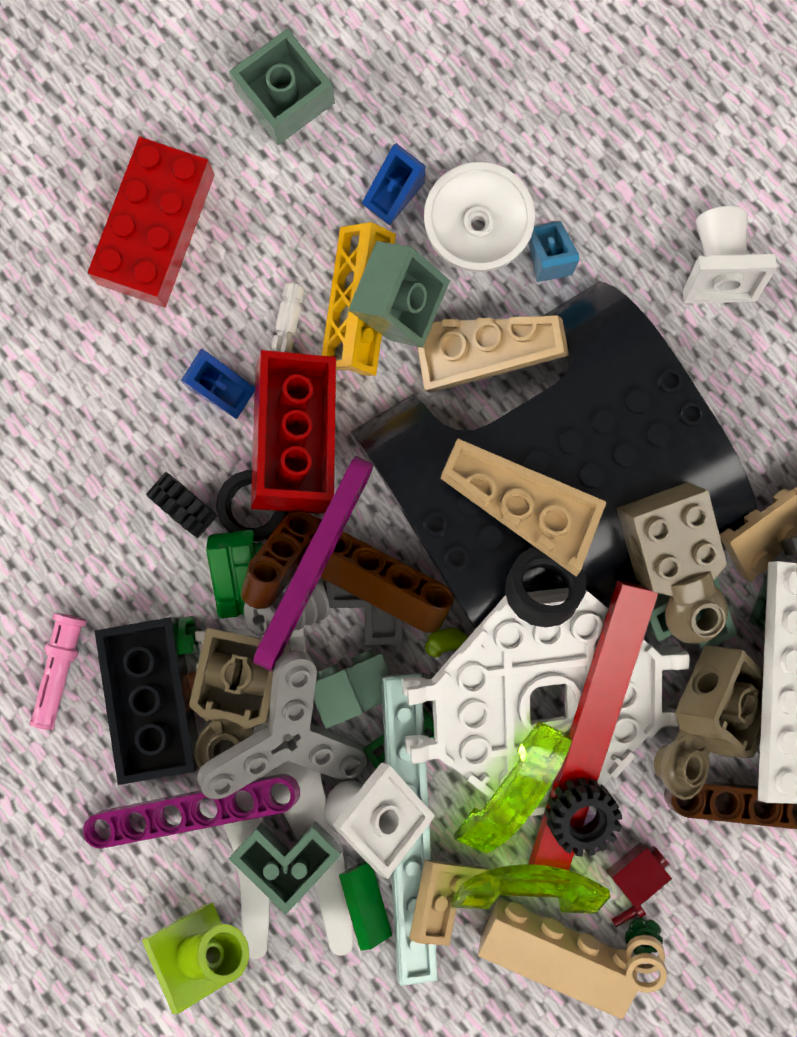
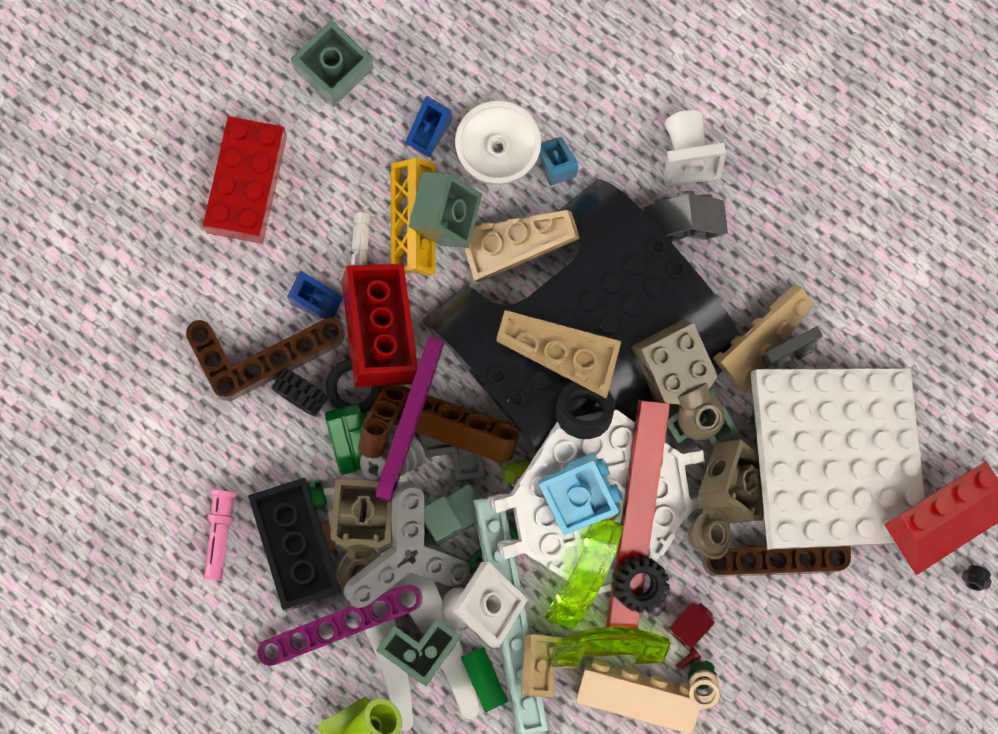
camera: 15 degrees left, 5 degrees down
none -> reddish brown beam [186,318,345,401]
none -> medium azure plate [538,452,623,535]
none -> dark grey brick [644,191,728,242]

